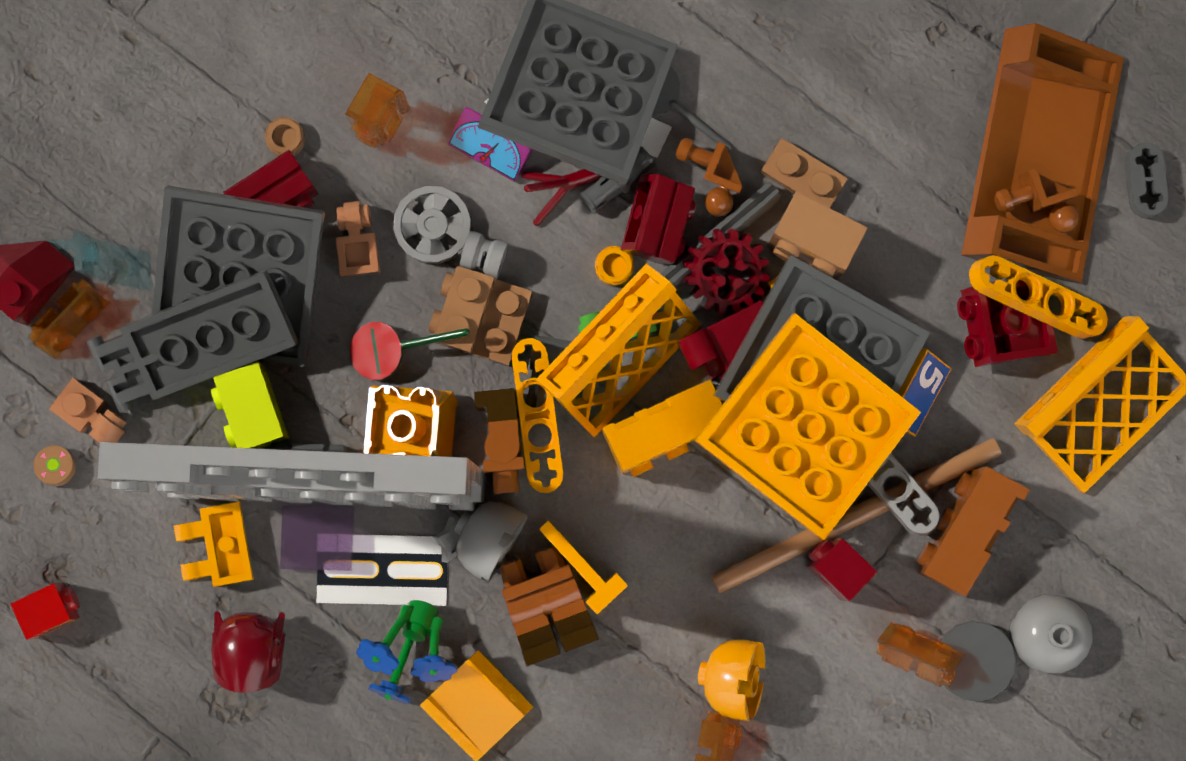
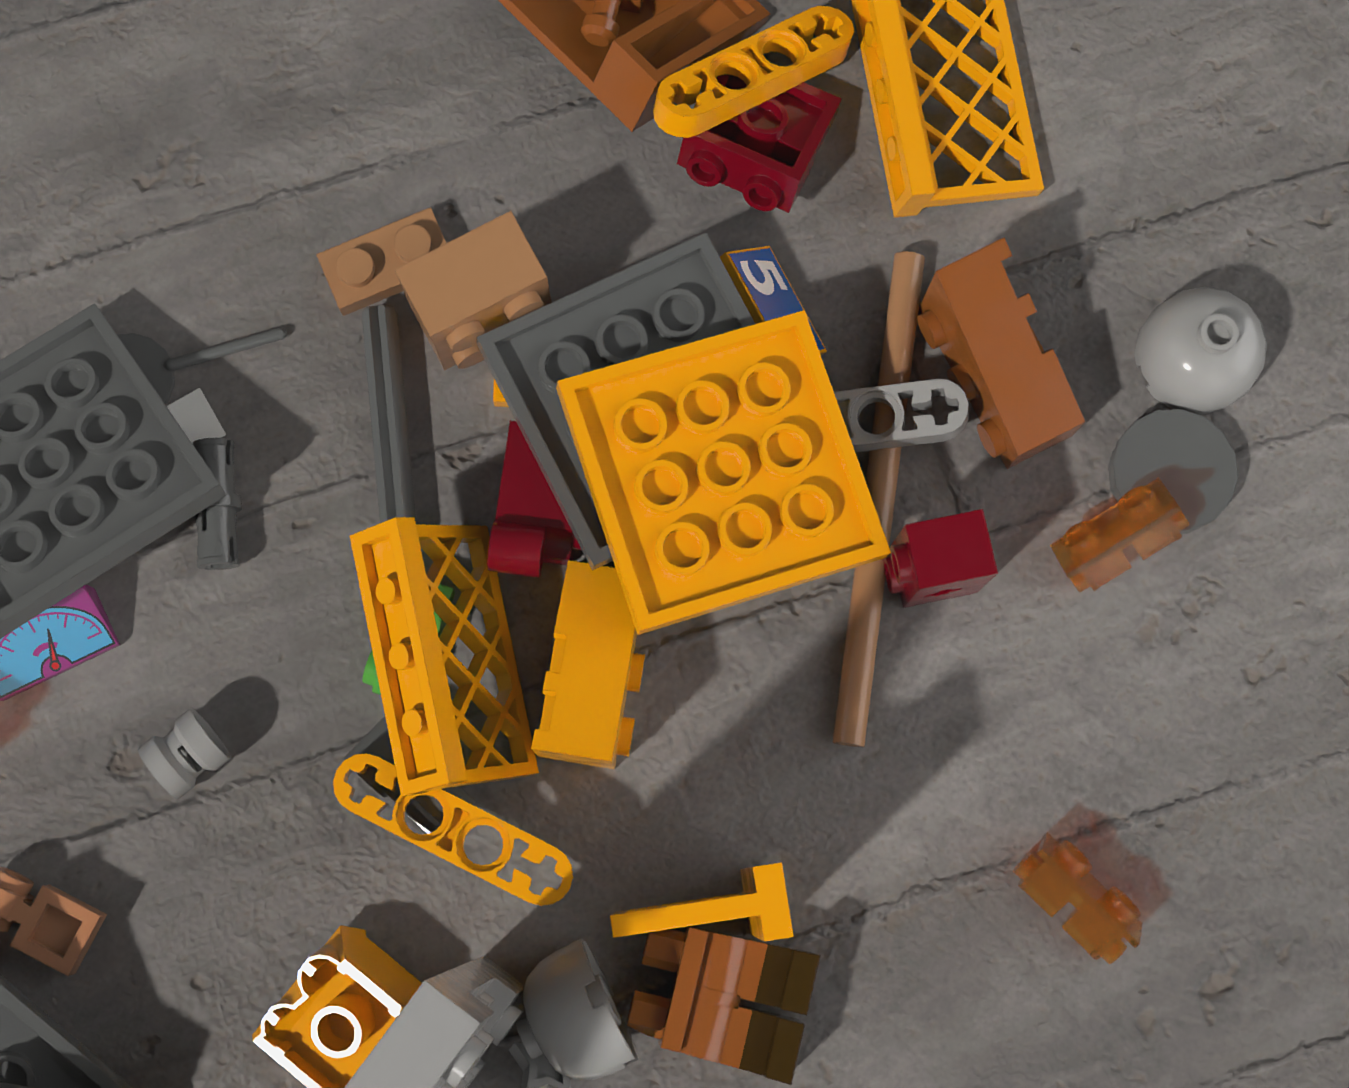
camera: 60 degrees left, 5 degrees down
piece [350,322,470,380] -> none
light grey piece [393,186,471,264] -> none
medium nougat plate [428,266,533,366] -> none
dark orange hips [474,388,526,494] -> none
dark red plant [521,169,600,226] -> none
light orange tile [595,246,634,286] -> none
dark red brick [620,174,696,264] -> none
dark orange piece [676,138,743,217] -> none
dark red gear [683,228,770,314] -> none
light orange cylinder [698,640,766,721] -> none

